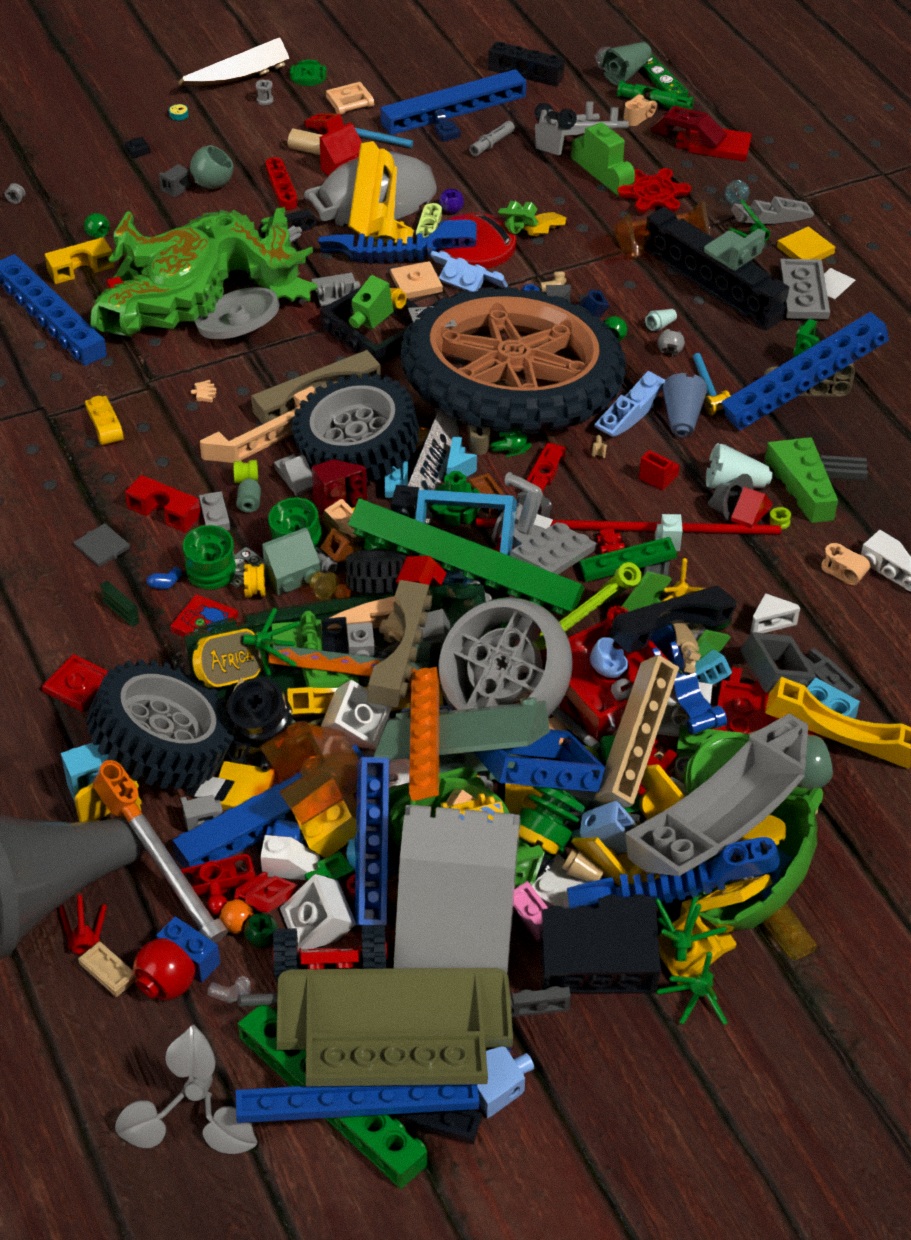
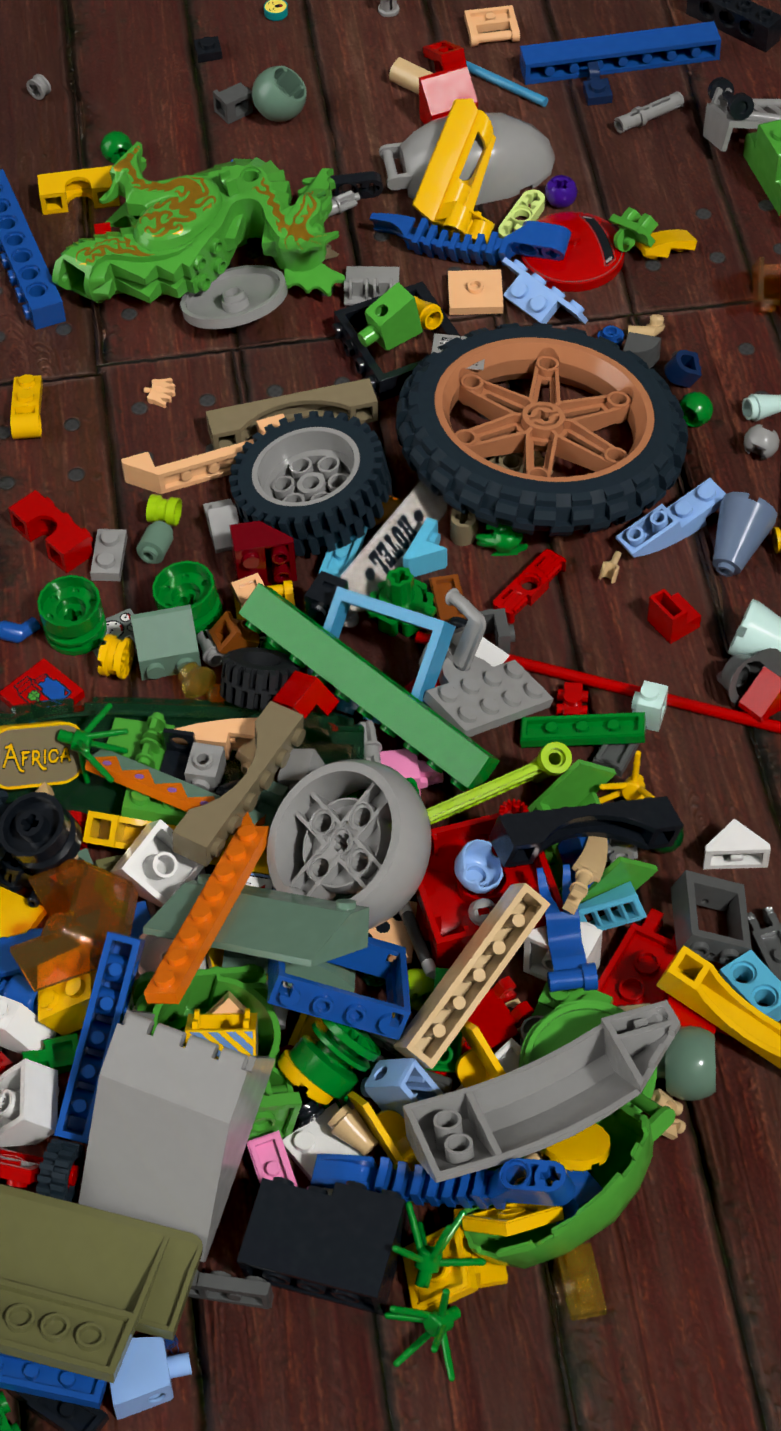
camera: 20 degrees right, 5 degrees up
red beam [265,157,297,210] -> none

